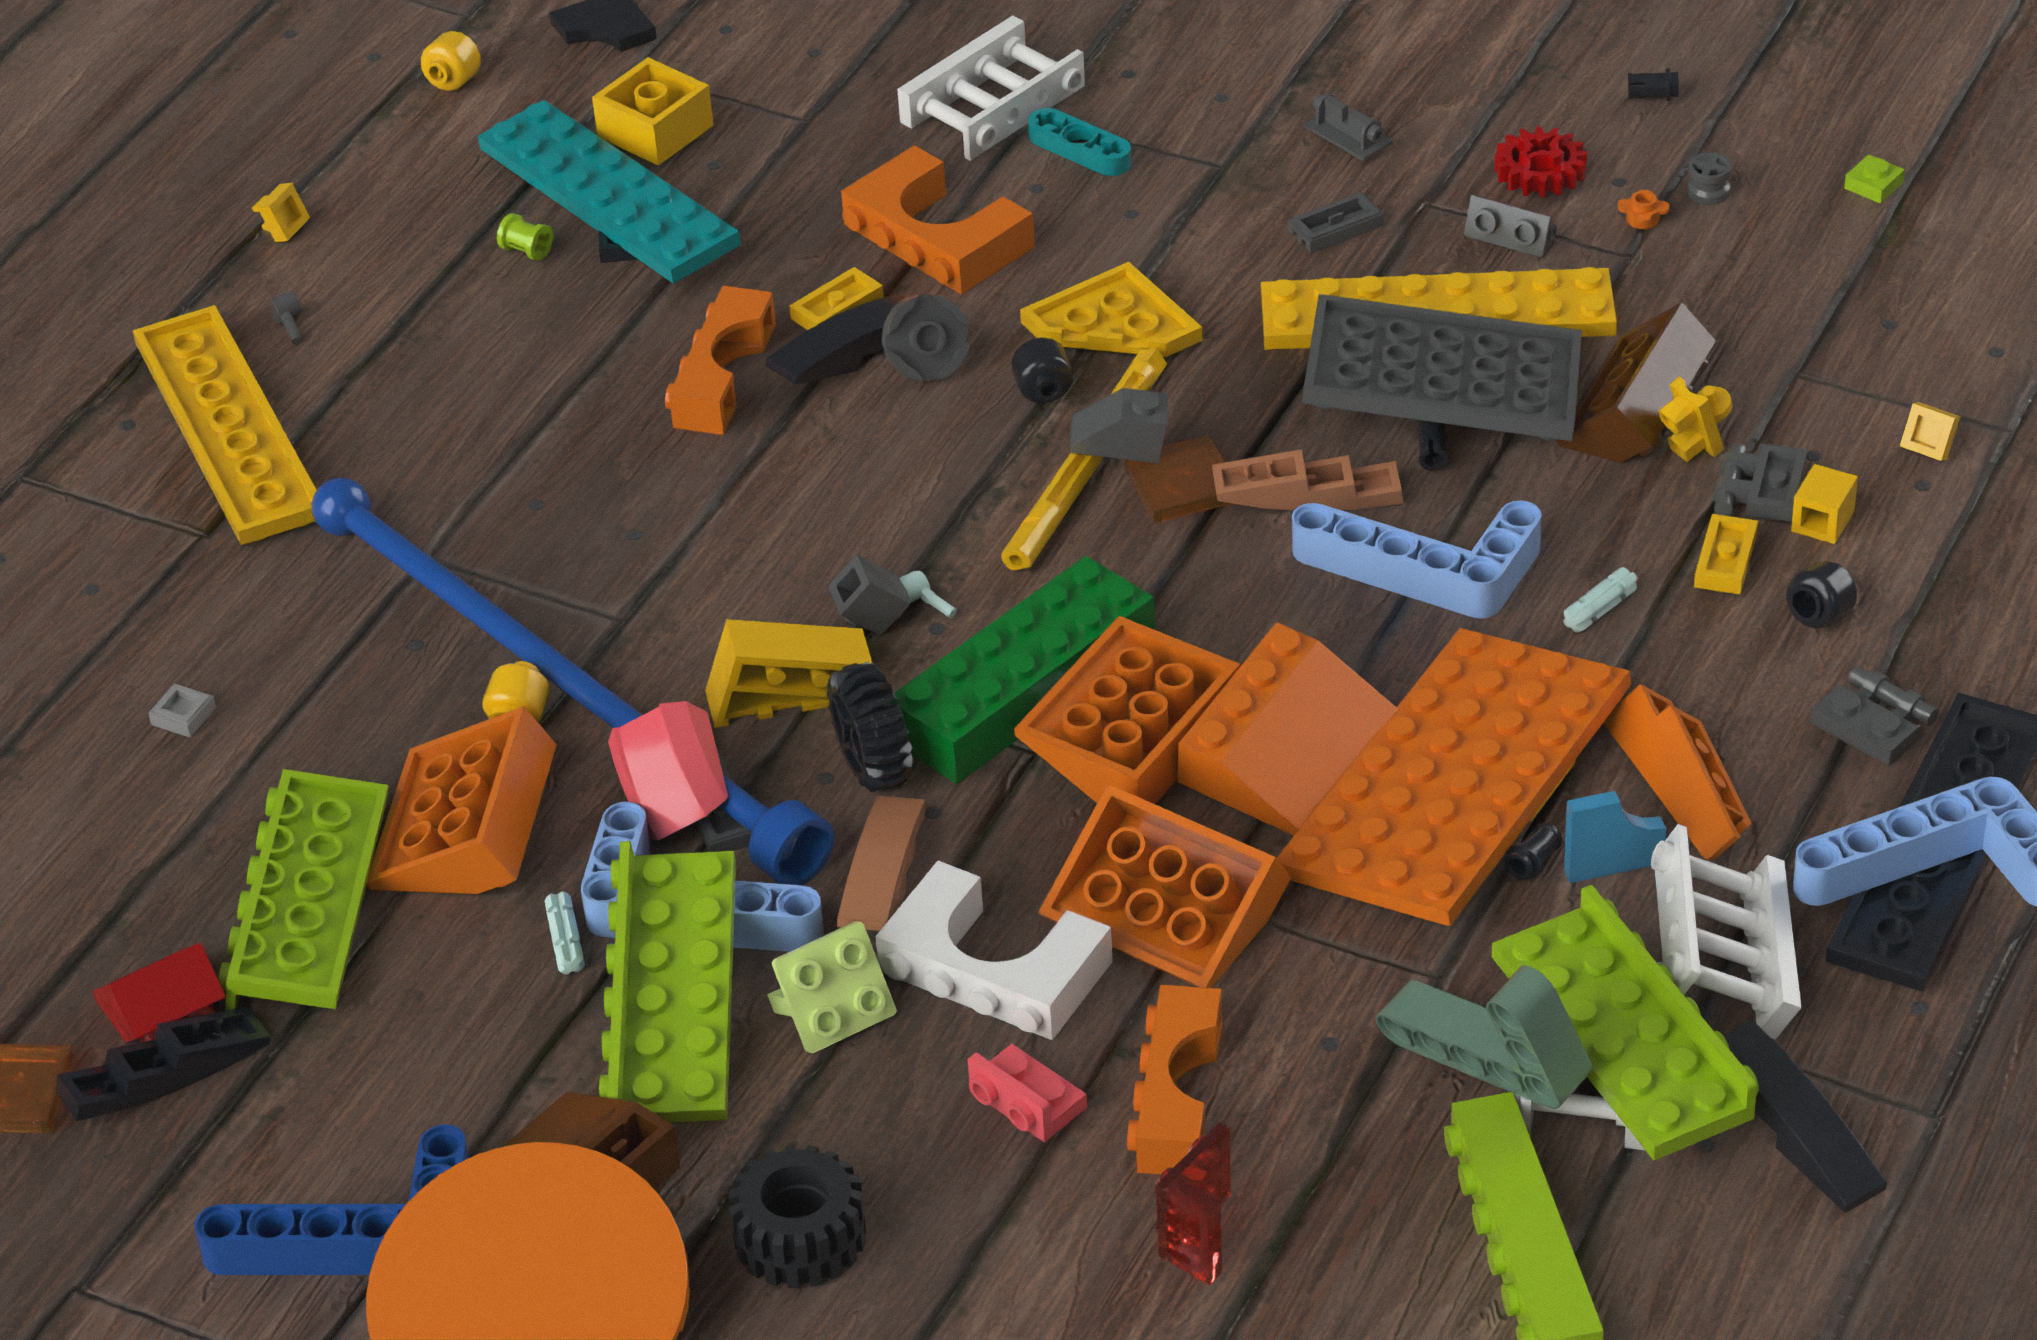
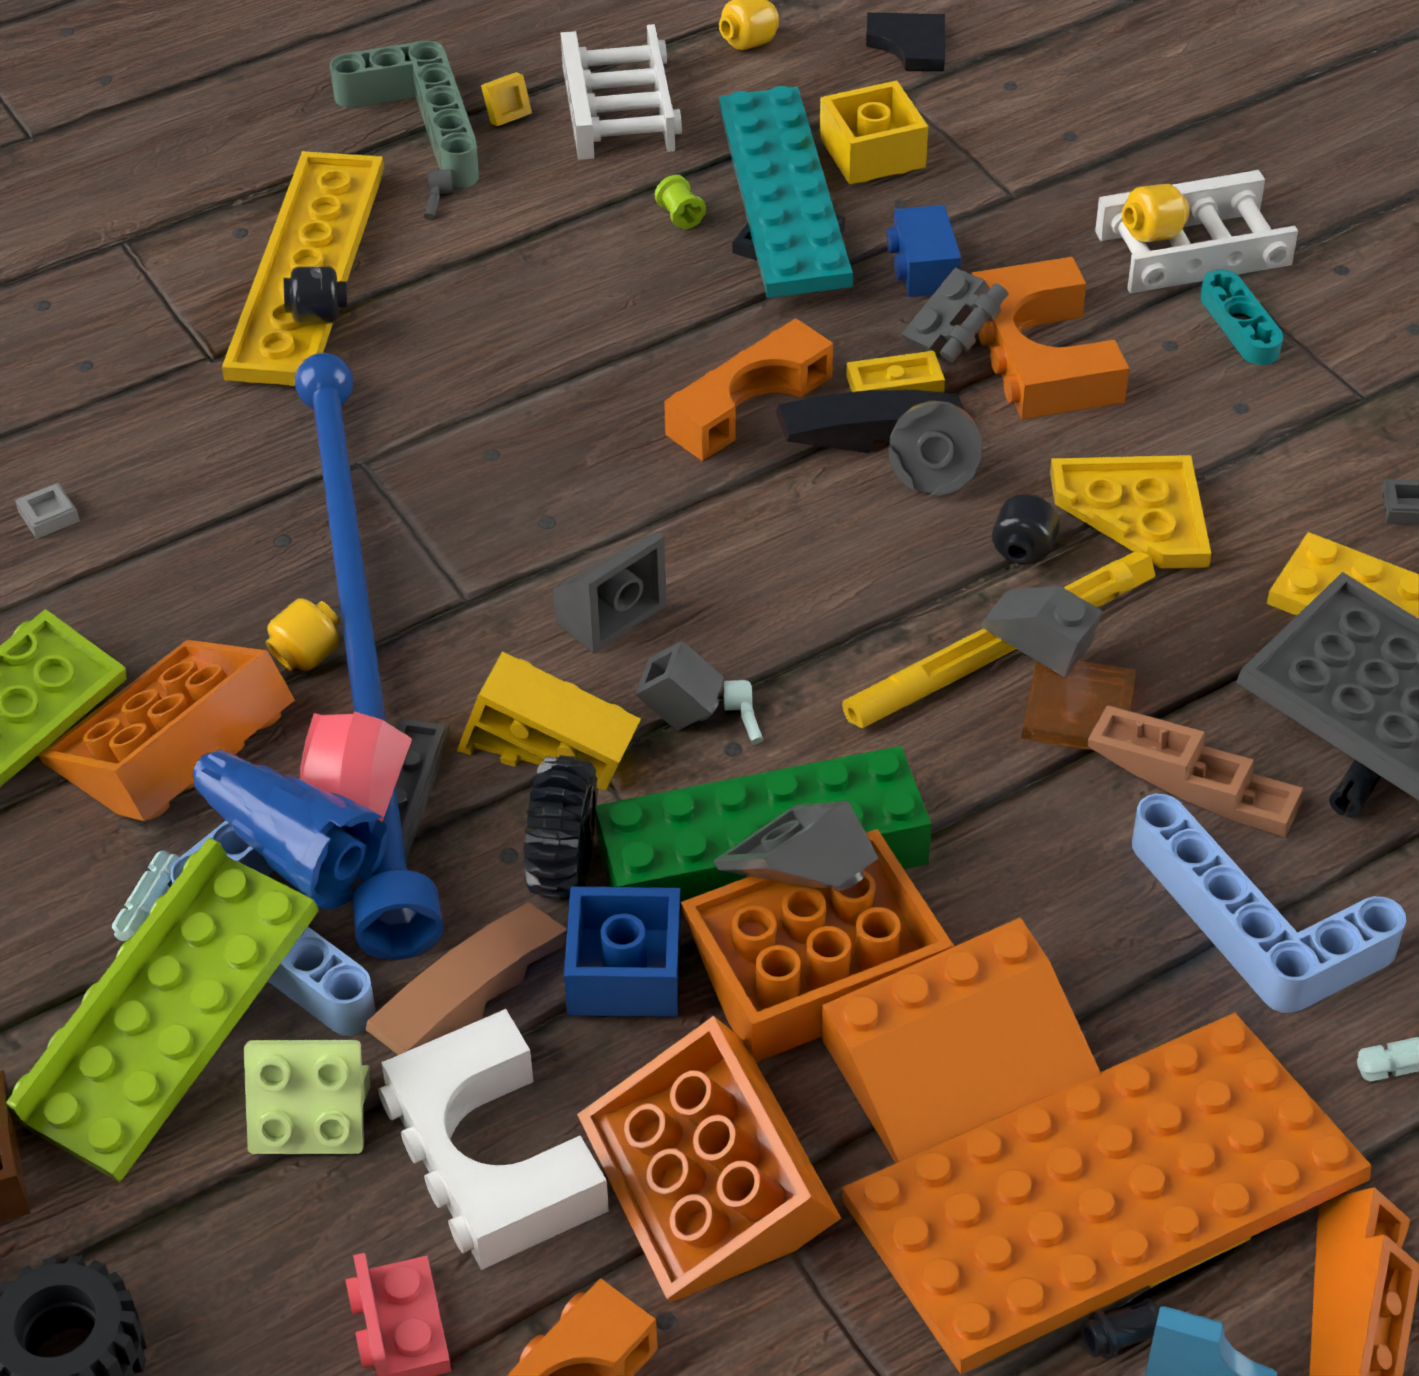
camera: 30 degrees right, 5 degrees up
none -> blue cone [193,750,388,909]
none -> black head [283,266,347,324]
none -> sand green beam [330,41,479,188]
none -> dark grey slope [553,531,667,653]
none -> white fence [560,24,682,160]
none -> blue brick [564,887,682,1017]
none -> dark grey slope [714,801,879,891]
none -> blue brick [886,205,961,297]
none -> dark grey plate [901,268,1009,363]
none -> yellow head [1122,184,1189,242]

